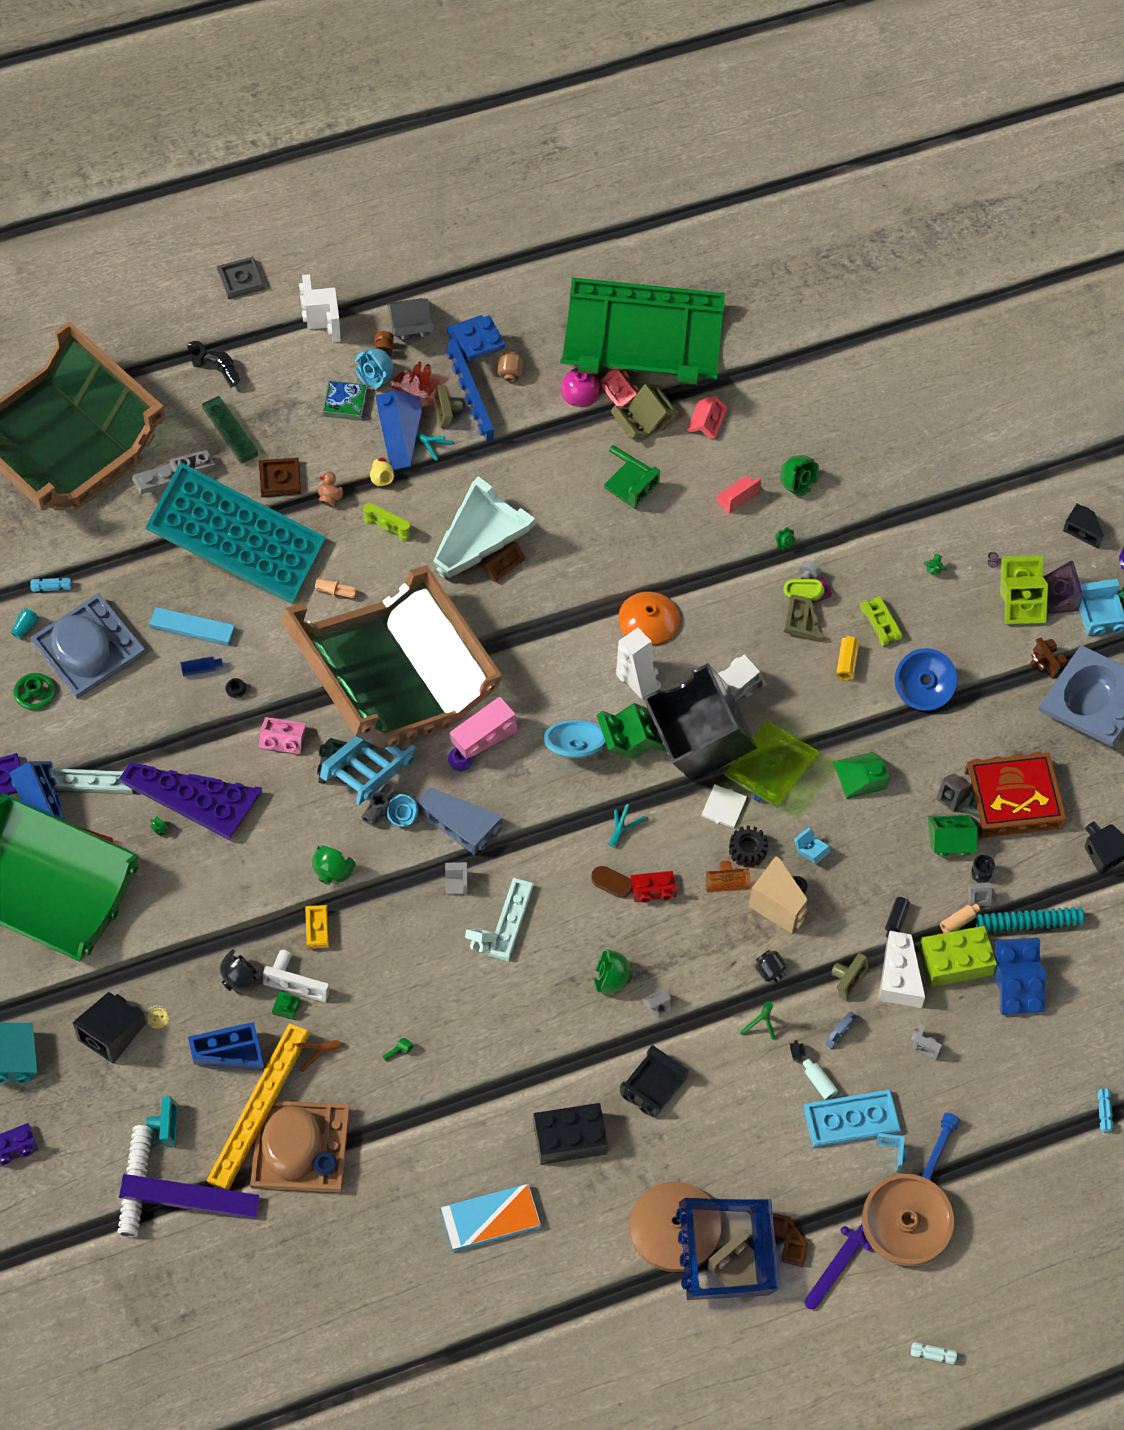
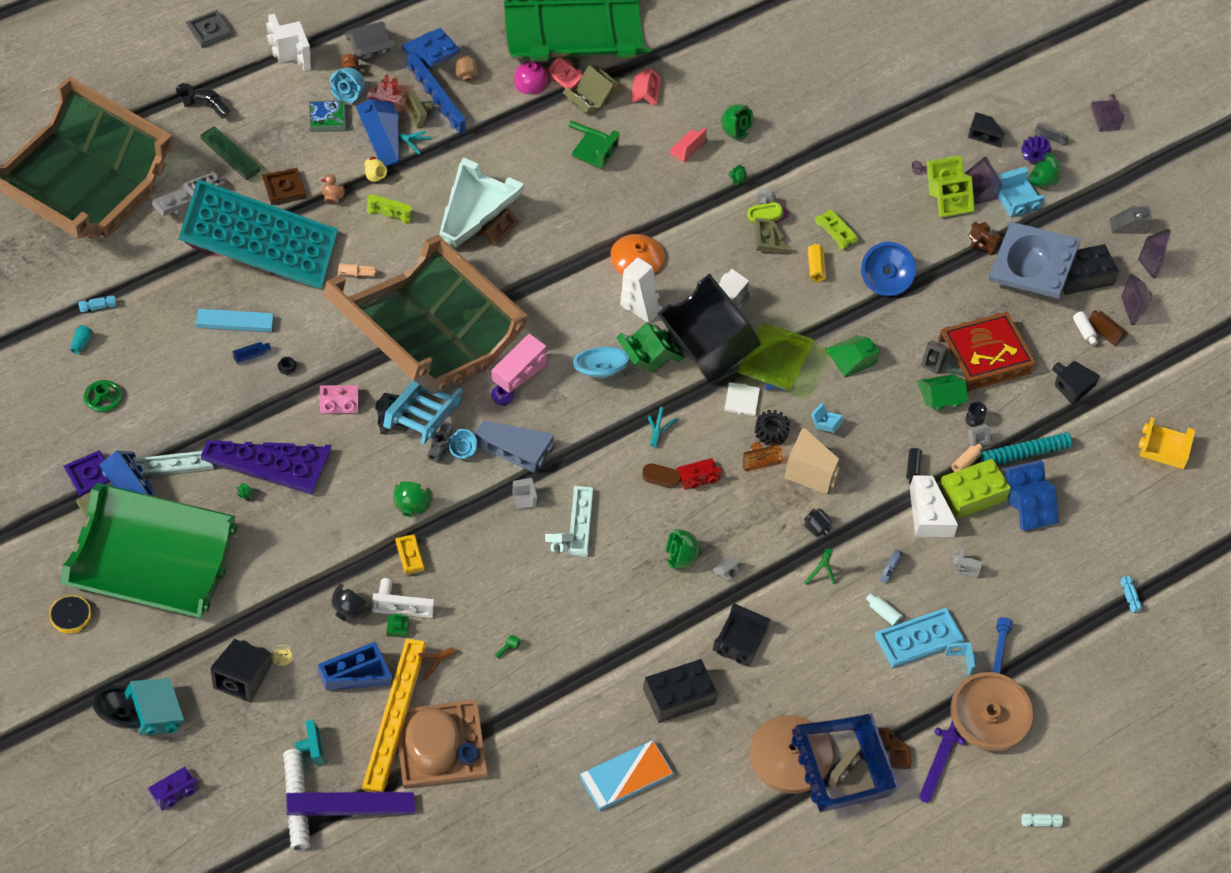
camera: 15 degrees left, 5 degrees down
sand blue piece [30,593,146,699] -> none
black plate [790,1040,806,1062] -> none
olive tile [832,953,869,1001] -> none
green plant [924,554,947,575] -> none

